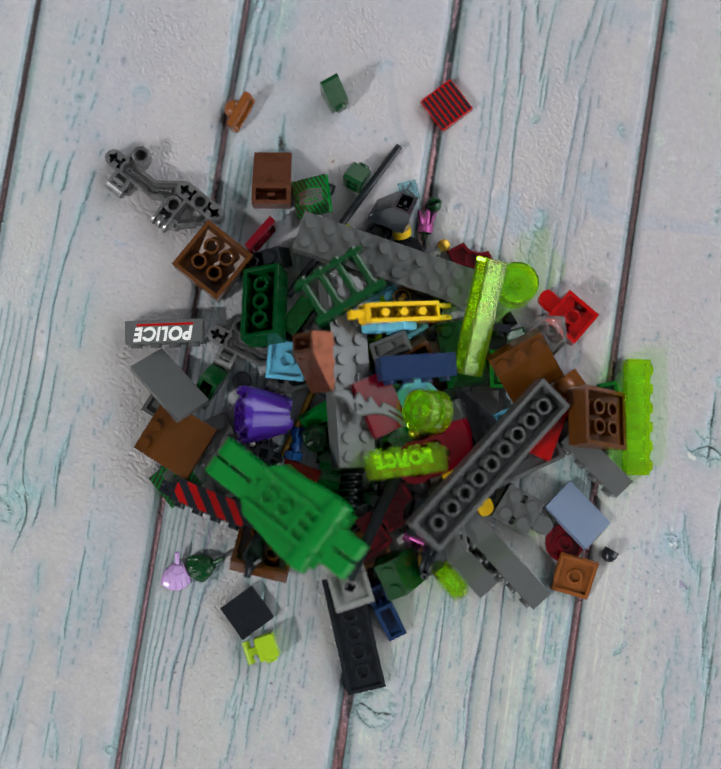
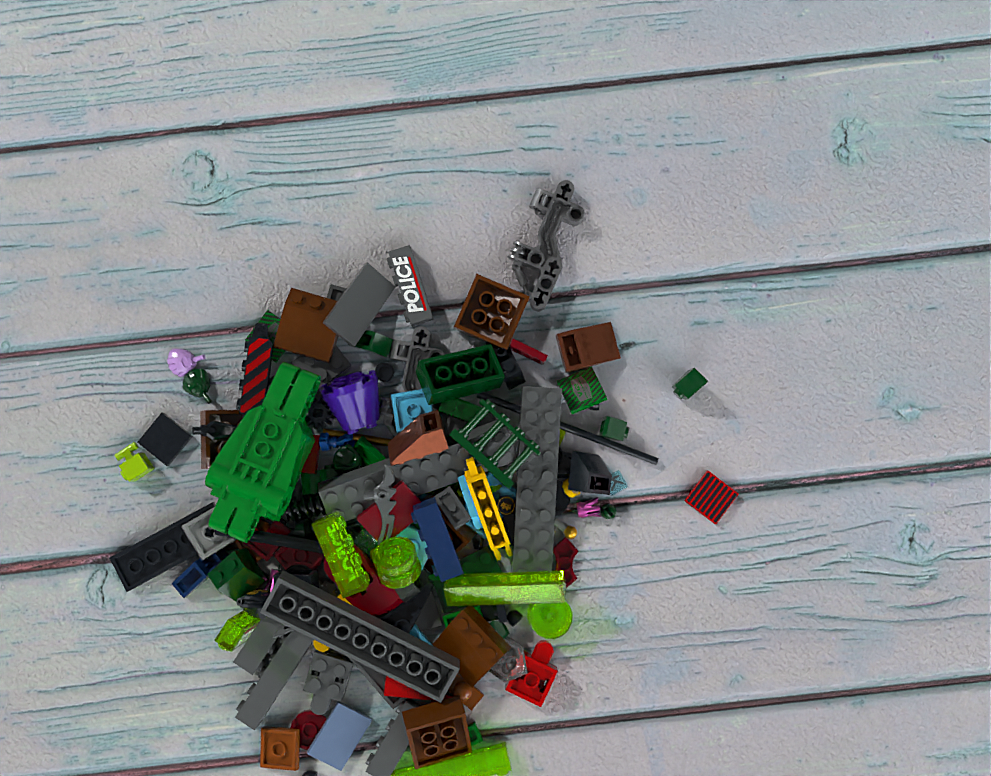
camera: 80 degrees right, 0 degrees up
dark orange tile [224,91,255,133] -> none

